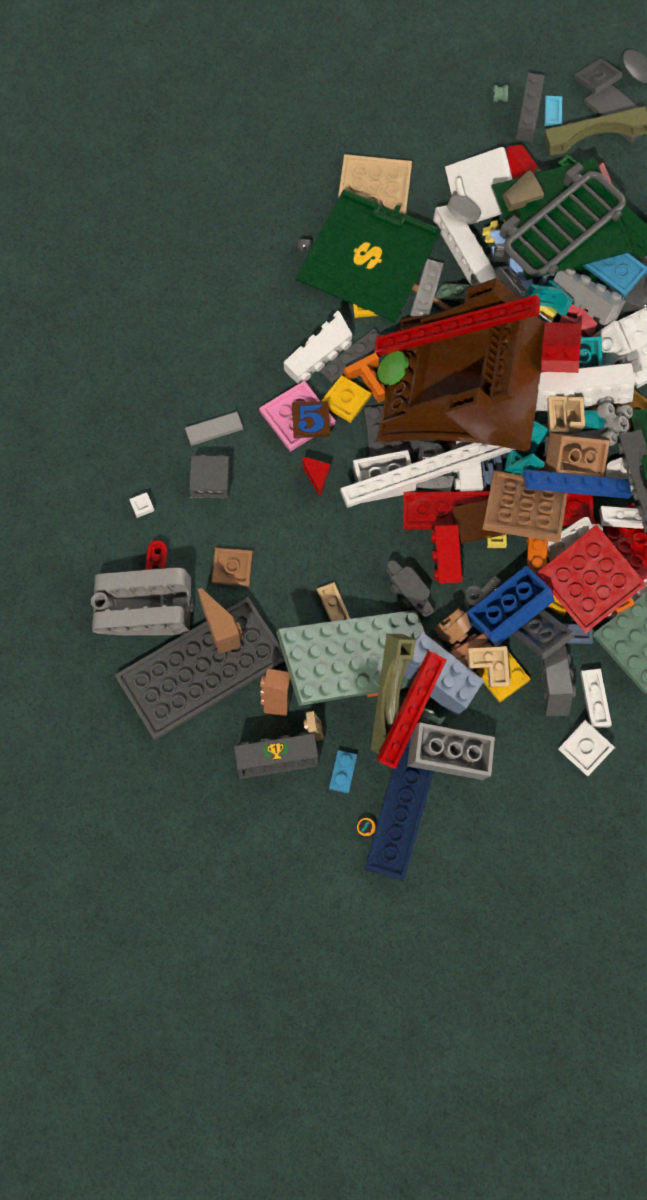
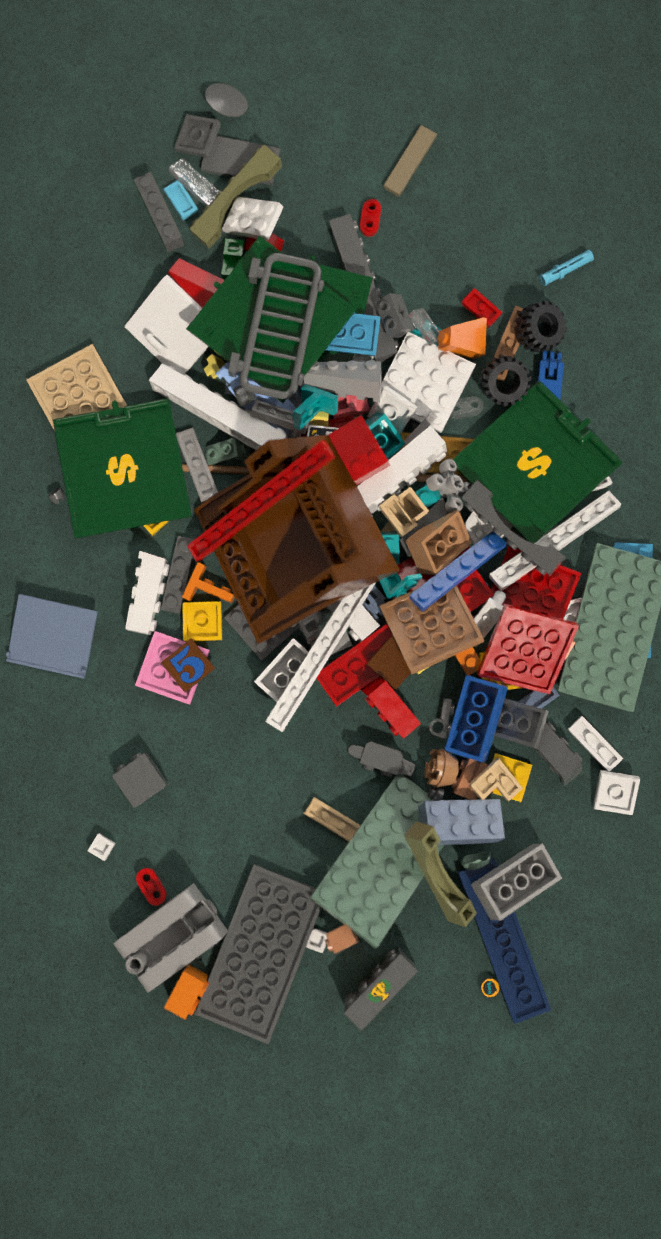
camera: 35 degrees left, 15 degrees up
light grey tile [185,412,243,446] -> none
medium nougat slope [198,588,243,654] -> none
medium nougat tile [211,548,253,587] -> none
red slope [302,457,330,495] -> none
tan plate [304,711,324,741] -> none
dark azure plate [329,750,357,794] -> none
red plate [376,651,447,769] -> none
bright green tile [377,351,409,385] -> none
light grey tile [447,196,481,224] -> none
sand green wheel [493,85,508,103] -> none
dark tan slope [503,170,544,211] -> none
none -> sand blue container [6,594,98,679]
none -> orange brick [164,964,209,1019]
none -> clear plate [169,158,219,206]
none -> white plate [222,197,283,240]
none -> white tile [306,928,328,953]

